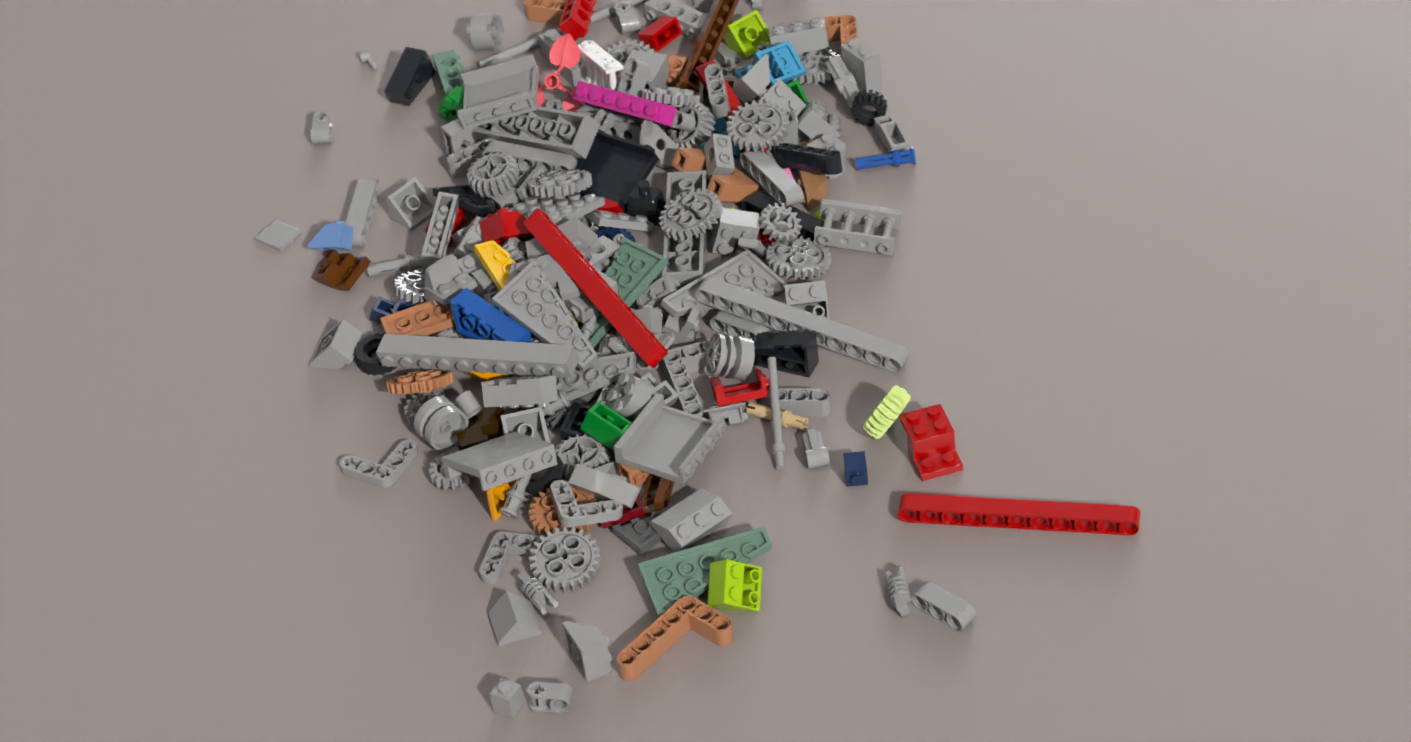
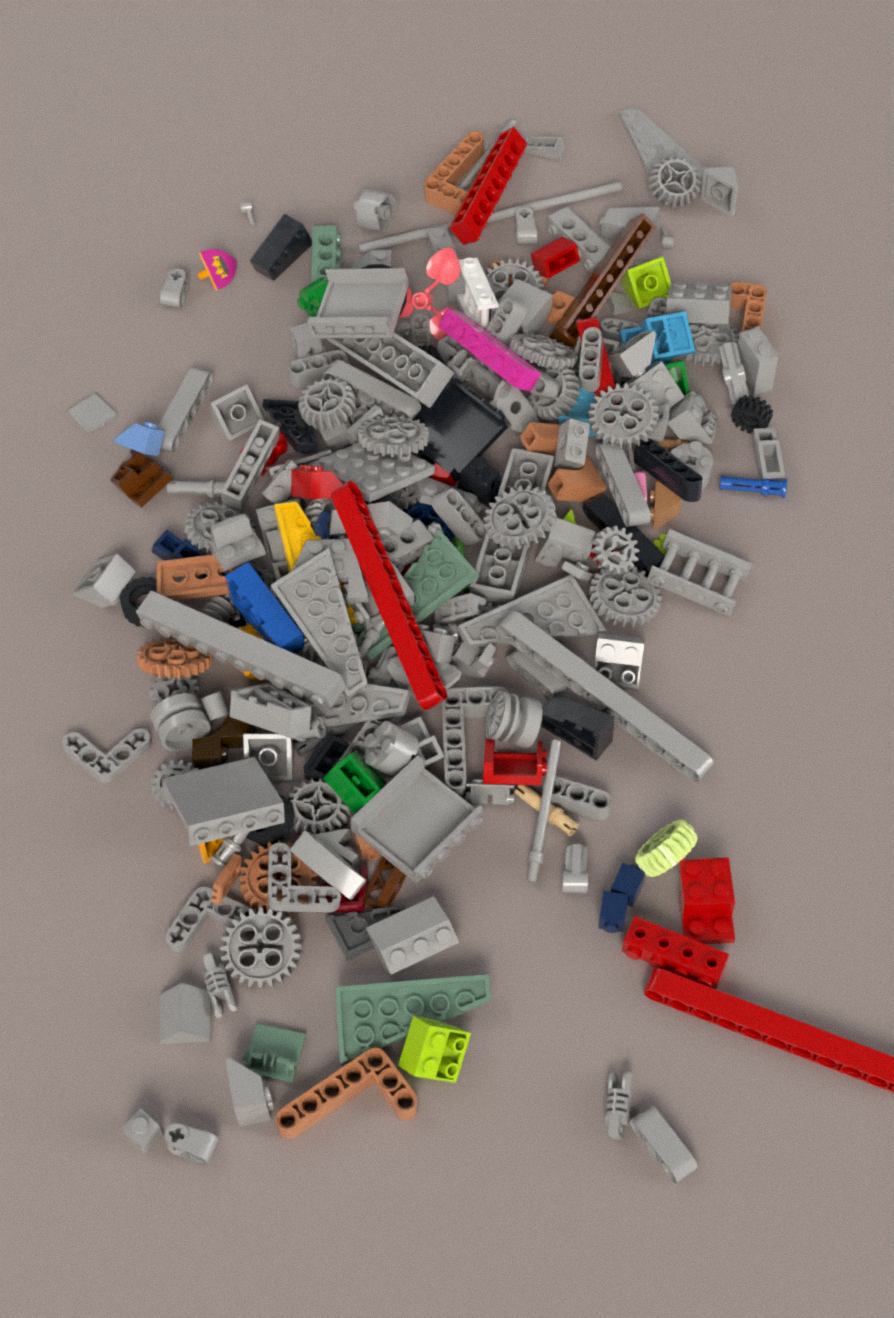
camera: 10 degrees right, 15 degrees up
none -> dark pink shield [198,249,237,290]
none -> nougat tile [211,853,243,905]
none -> sand green hinge [243,1024,306,1083]
none -> dark blue arm [313,511,332,540]
none -> light grey beam [431,488,487,546]
none -> dark blue brick [611,863,646,907]
none -> red brick [622,916,730,990]

